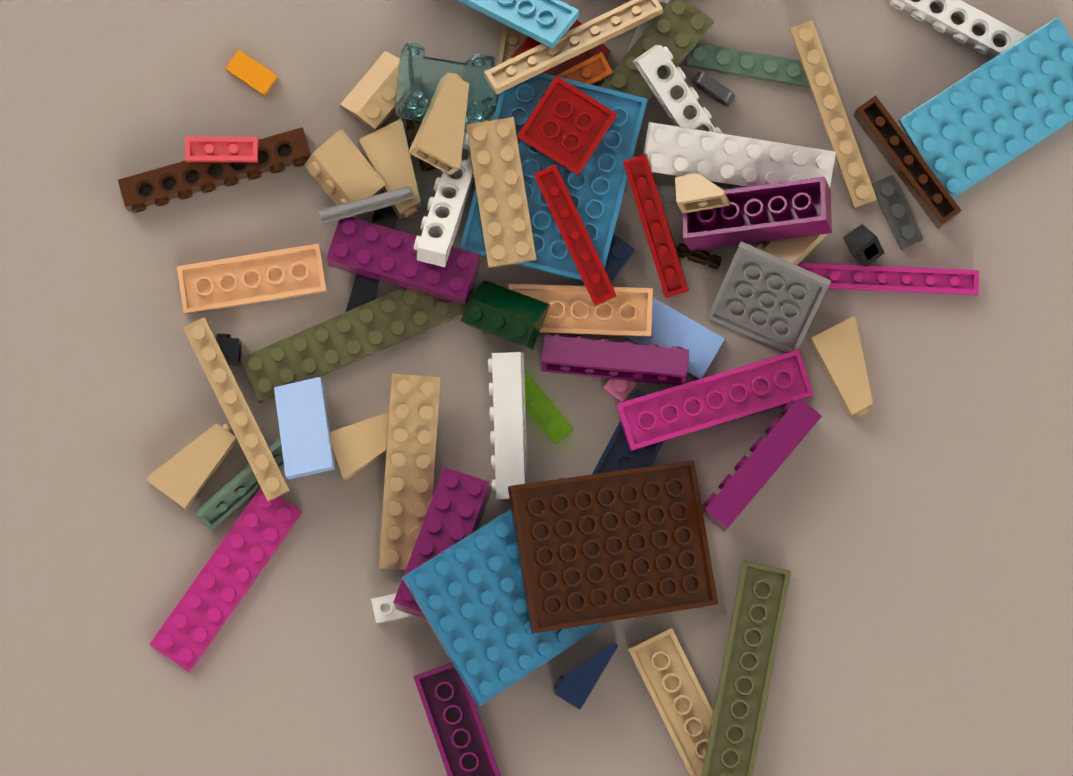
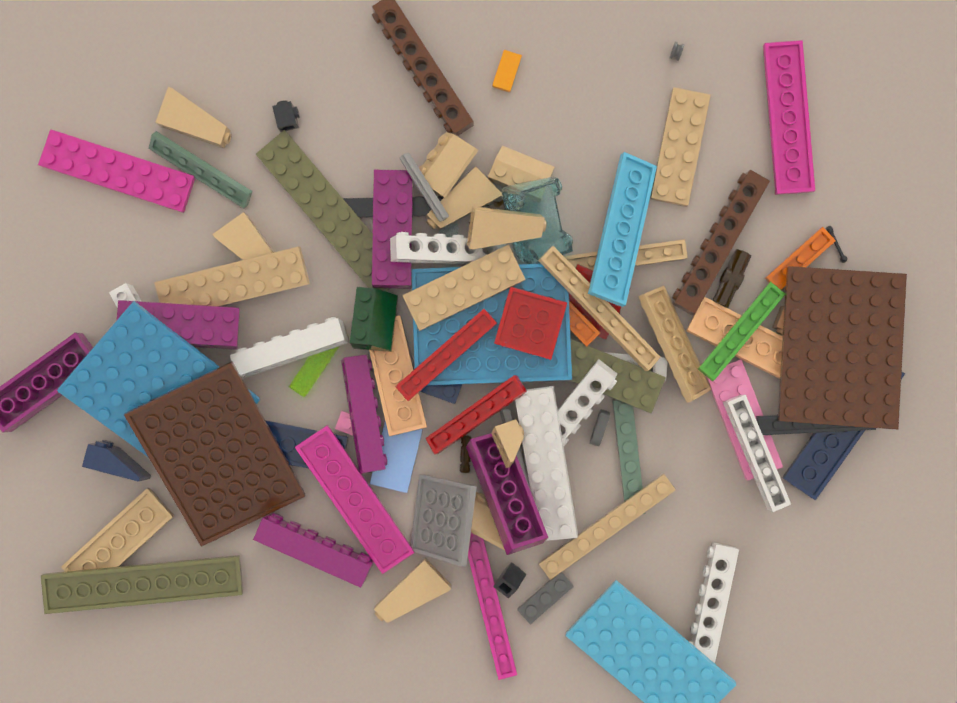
camera: 75 degrees right, 5 degrees up
light nougat plate [177,243,327,315] -> none
tan plate [183,317,290,502] -> none
coral plate [185,137,259,163] -> none
light blue tile [274,377,335,480] -> none
reddish brown brick [853,95,962,230] -> none

